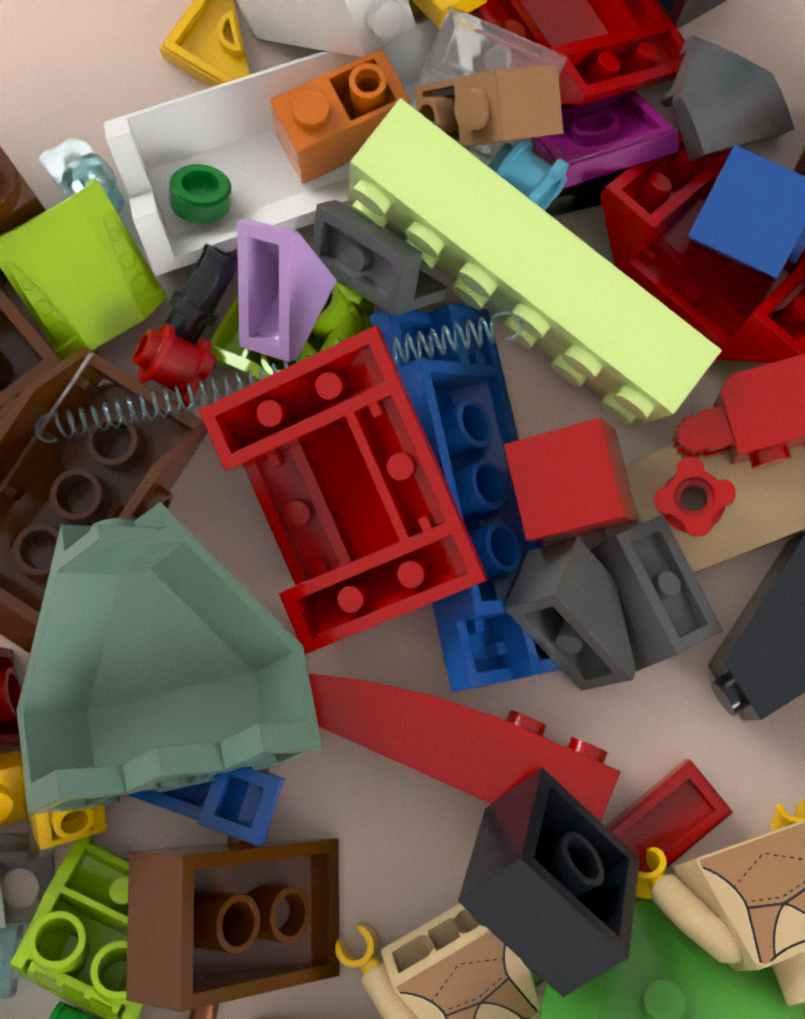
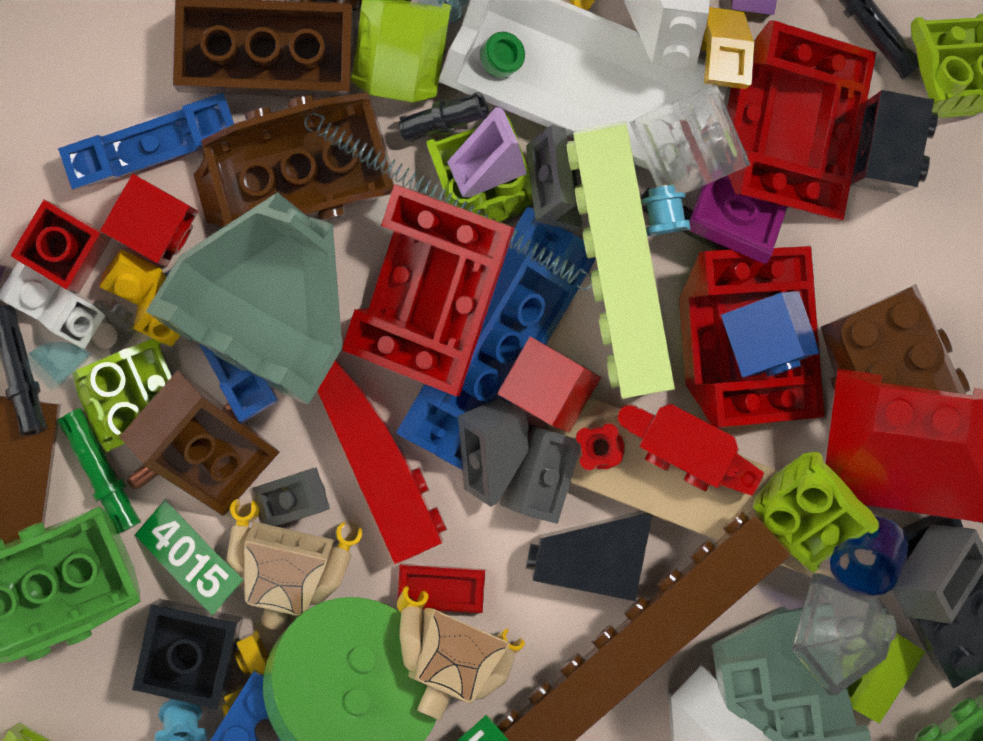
camera: 40 degrees right, 10 degrees up
red brick [132,323,216,409] -> none
orange slope [270,48,410,184] -> none
medium nougat slope [414,64,563,147] -> none
black brick [458,767,640,997] -> none
flat silver slope [660,35,795,161] -> none
none -> dark grey slope [253,467,330,526]

